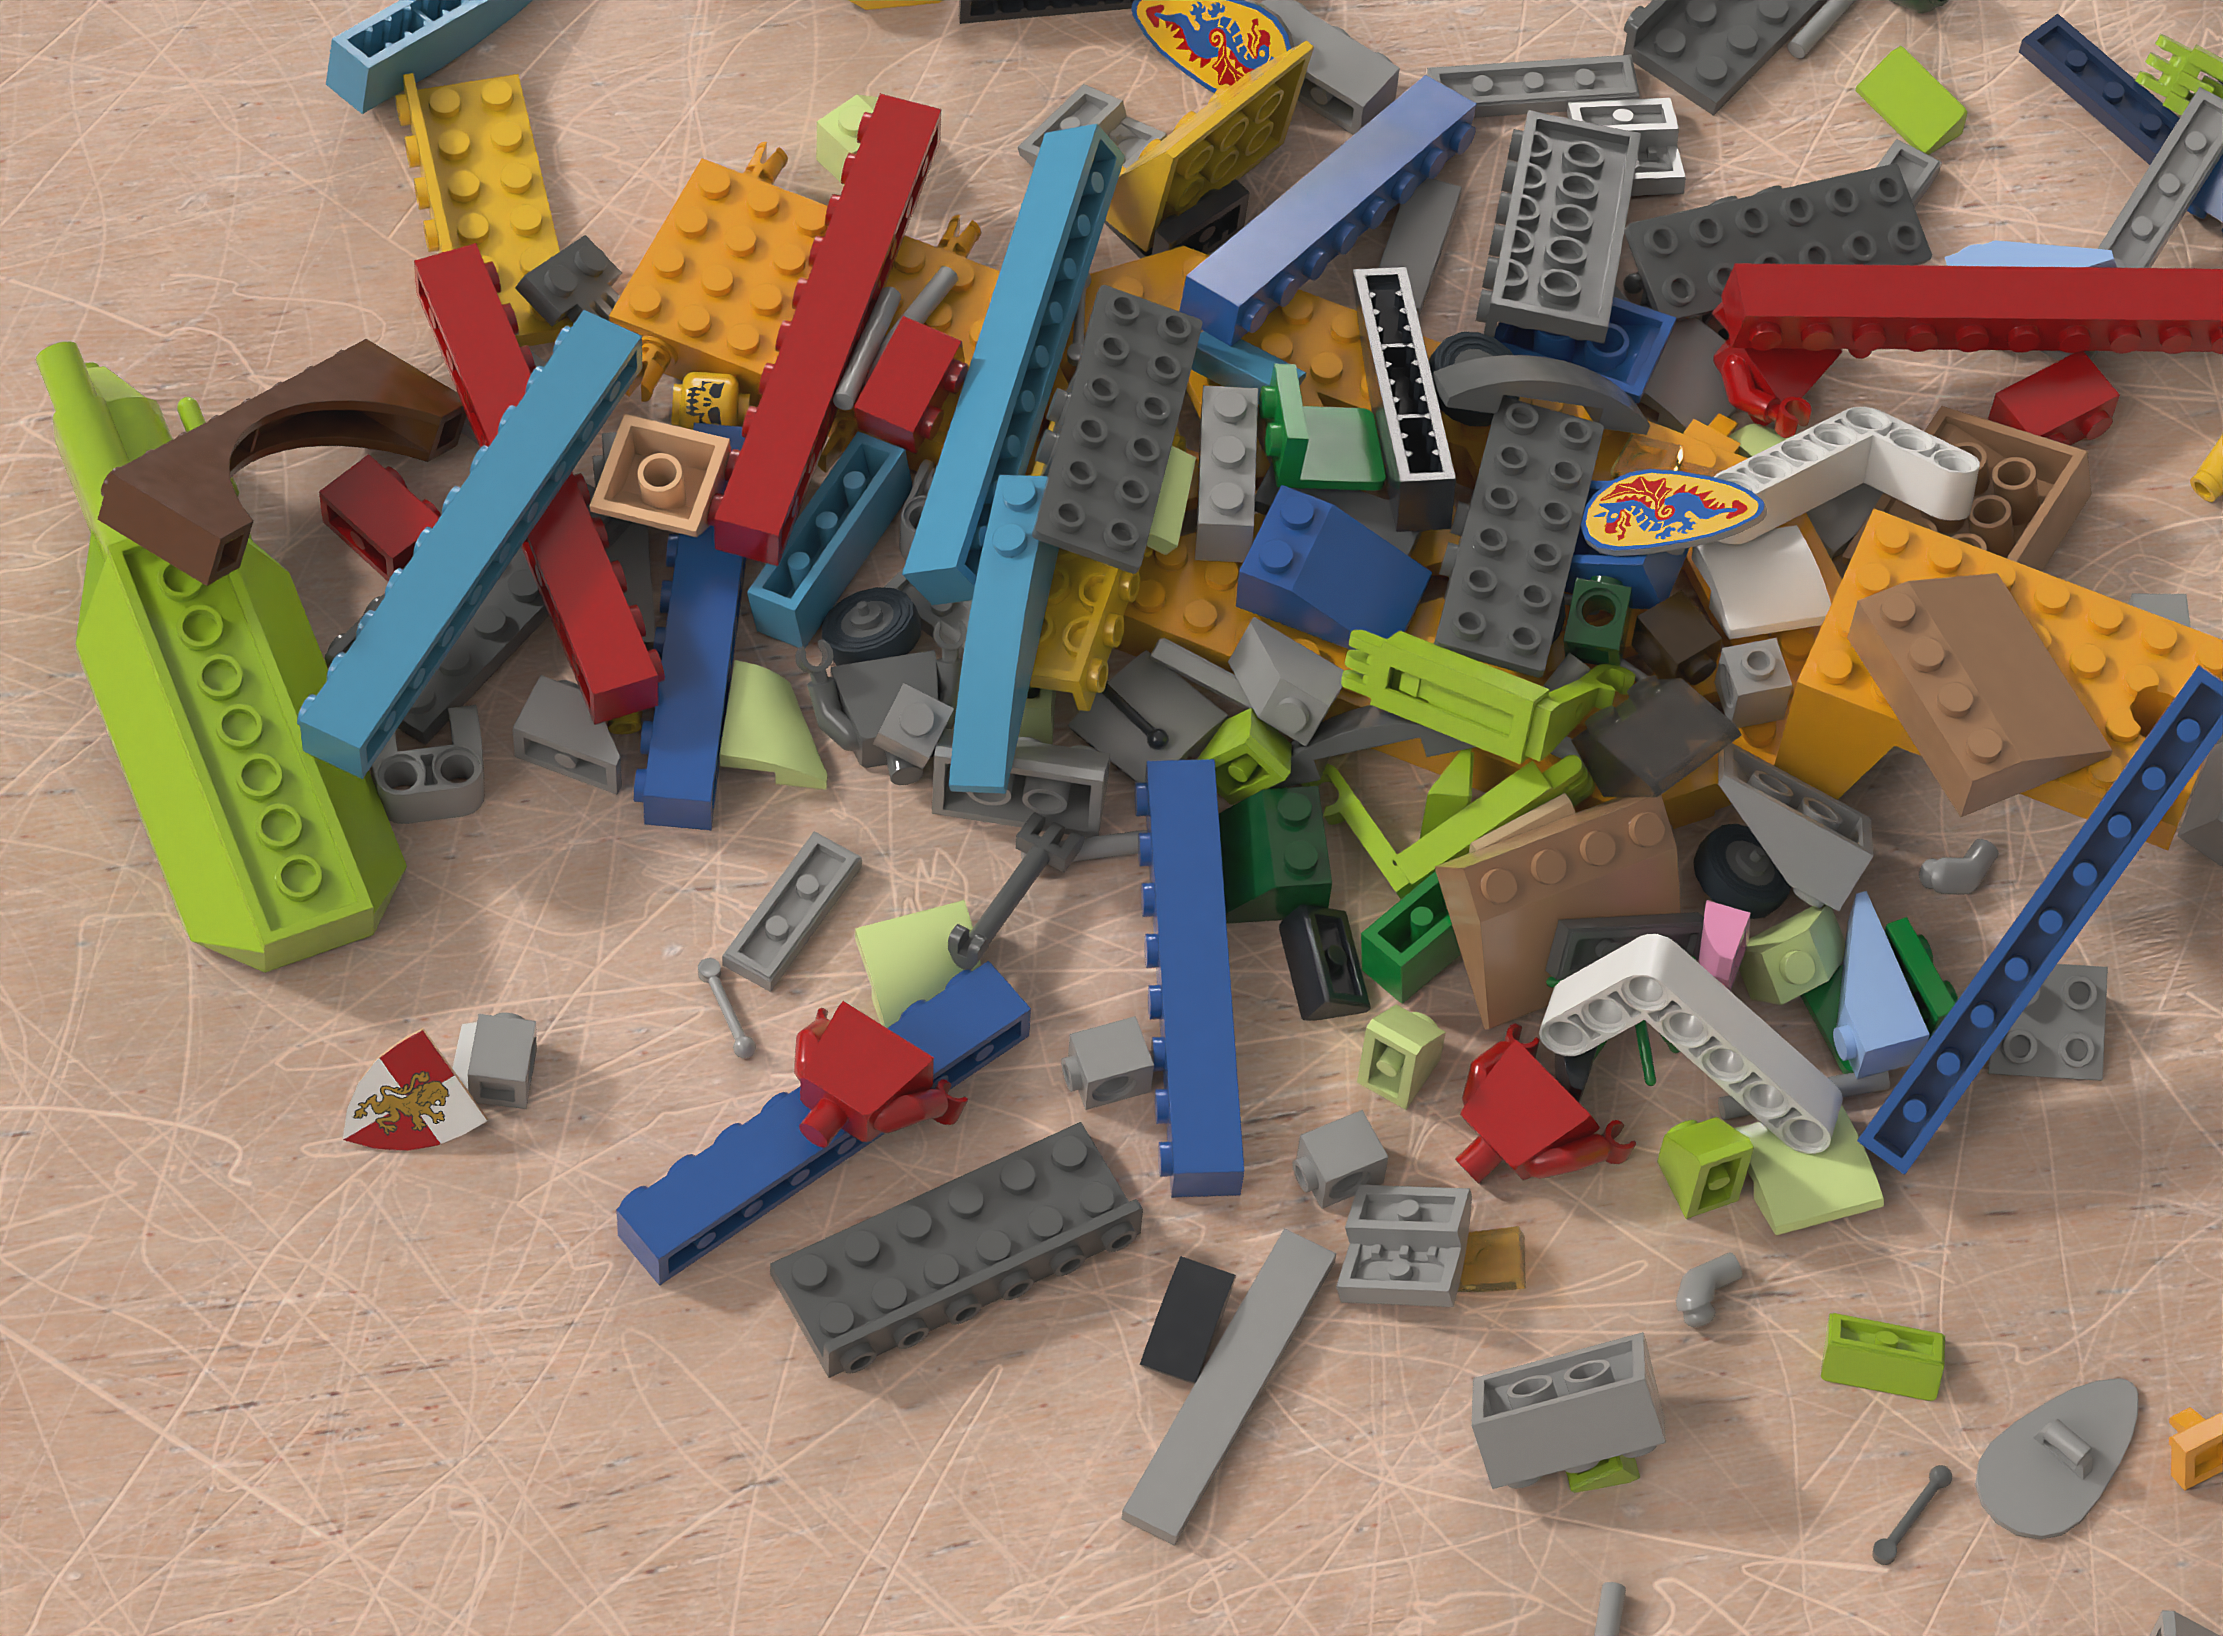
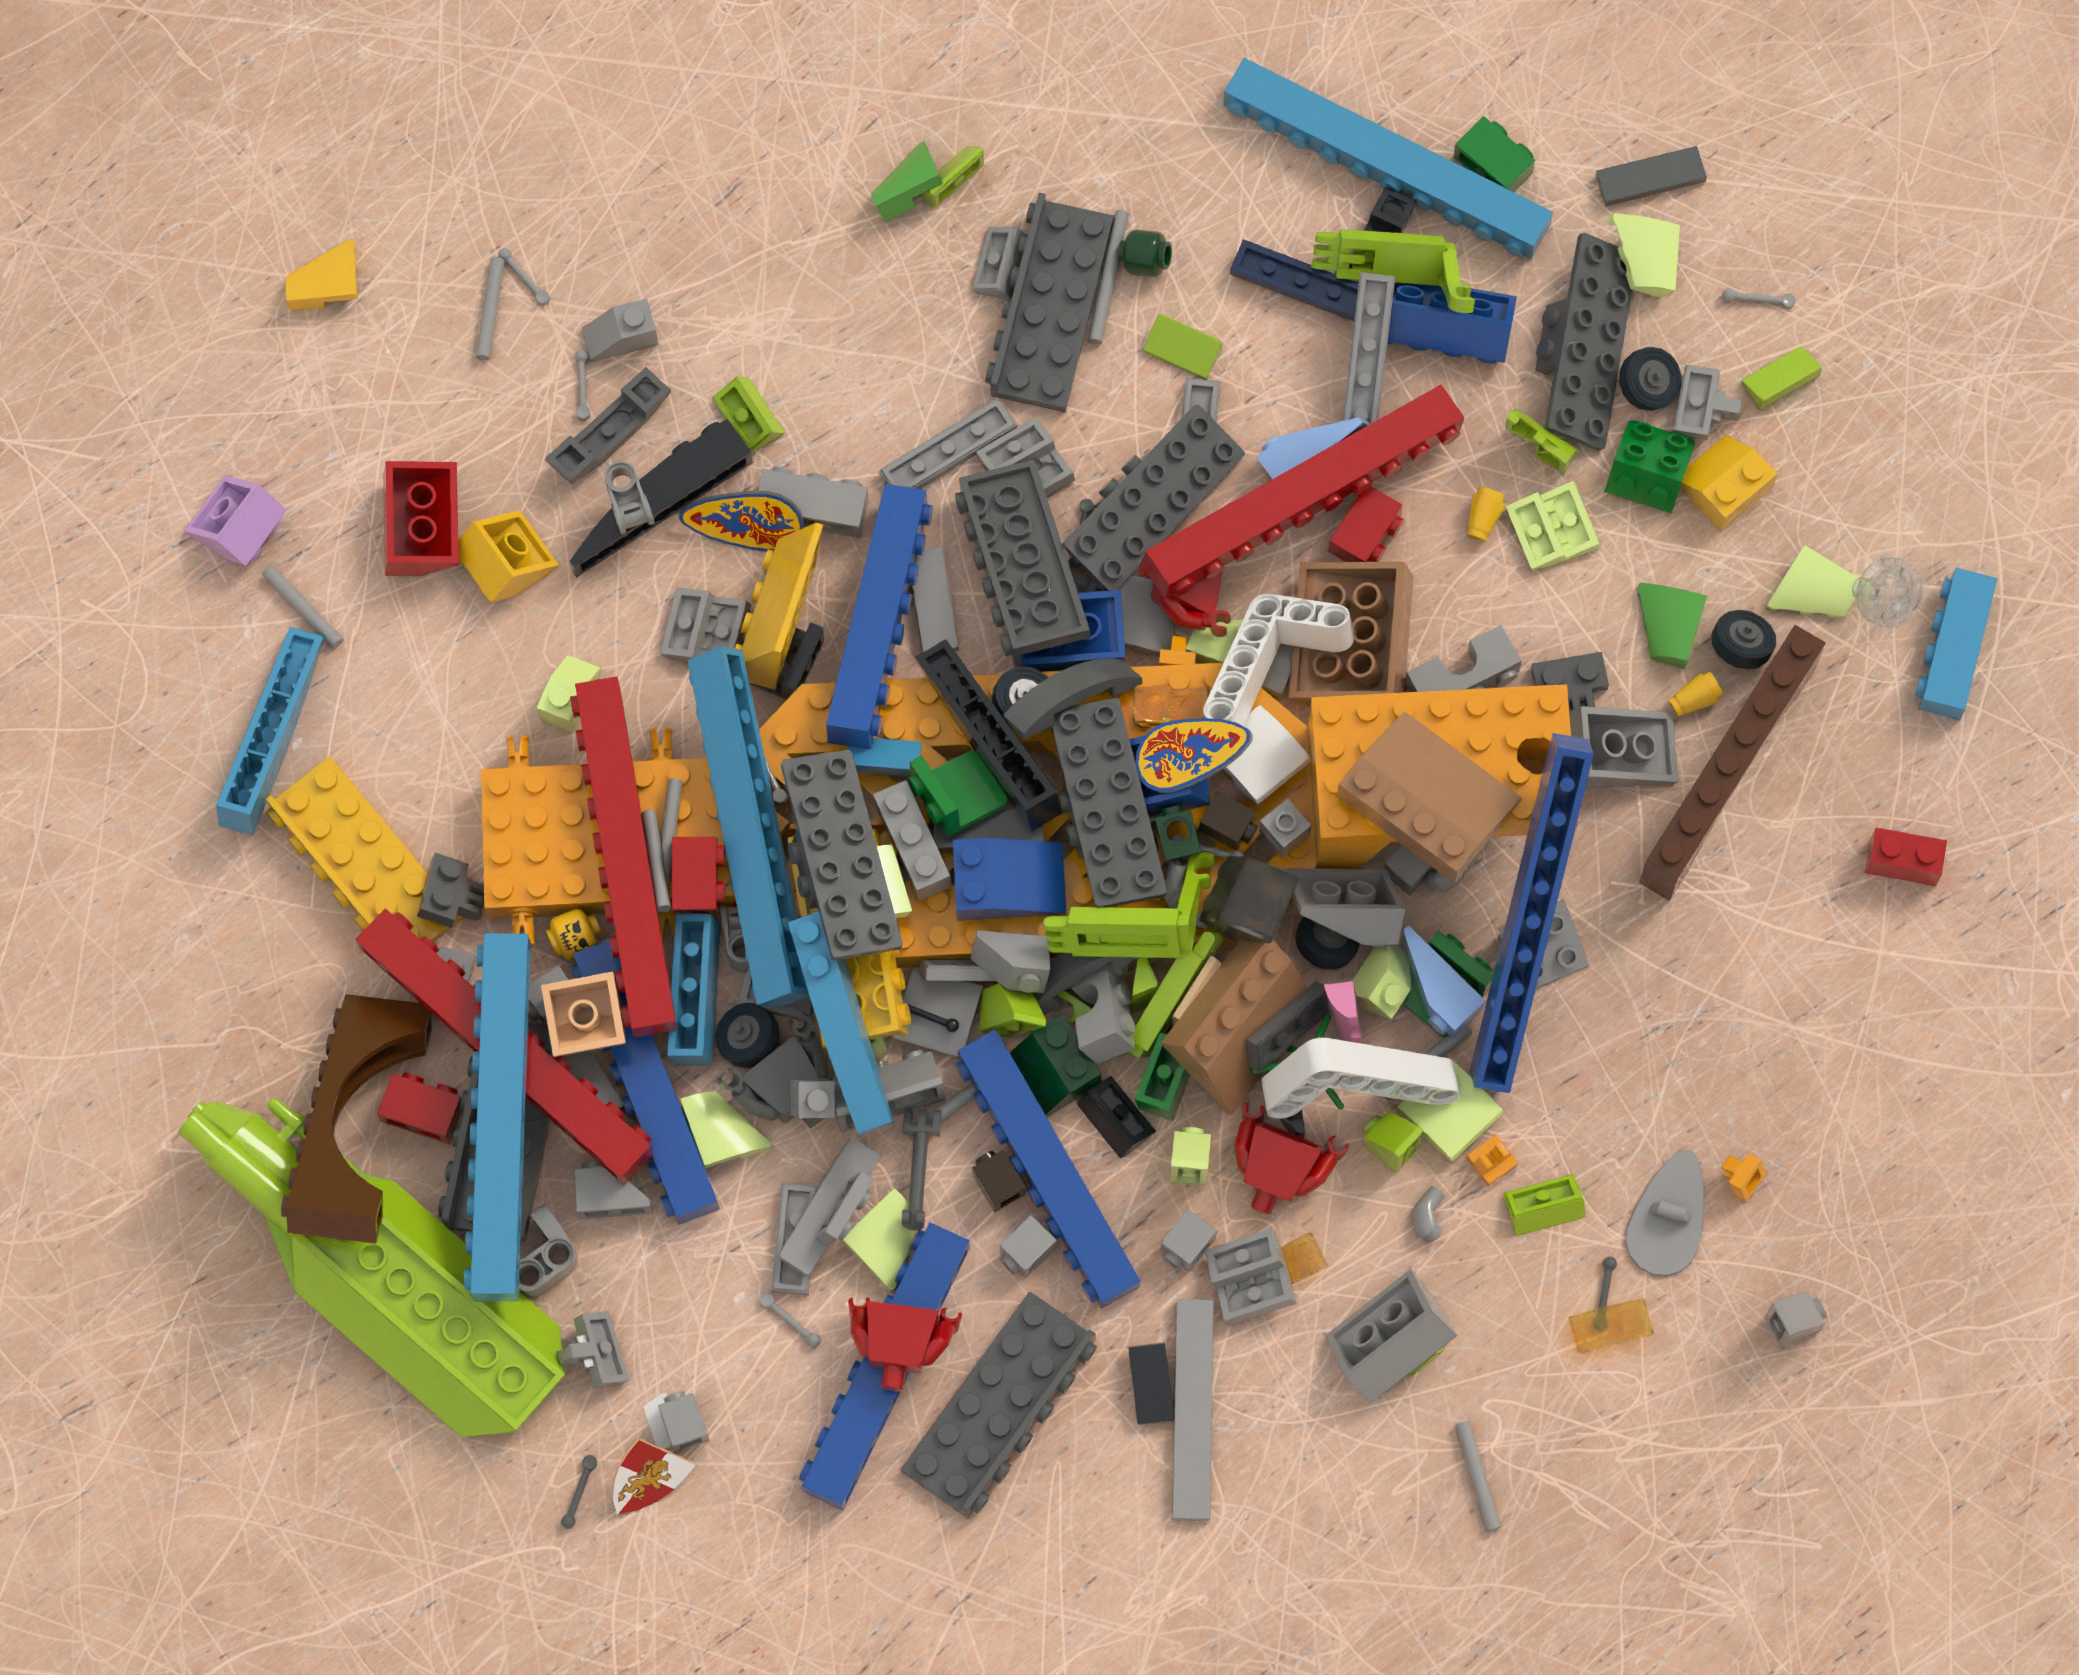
camera: 20 degrees left, 15 degrees up
none -> light grey hinge [556,1311,629,1388]
none -> dark grey hinge [561,1455,597,1529]
none -> light grey bracket [778,1137,880,1276]
none -> dark brown brick [972,1150,1026,1212]
none -> light grey arch [1071,962,1136,1065]
none -> light grey brick [1383,845,1435,896]
none -> light orange tile [1466,1134,1518,1187]
none -> clear yellow slope [1568,1298,1654,1354]

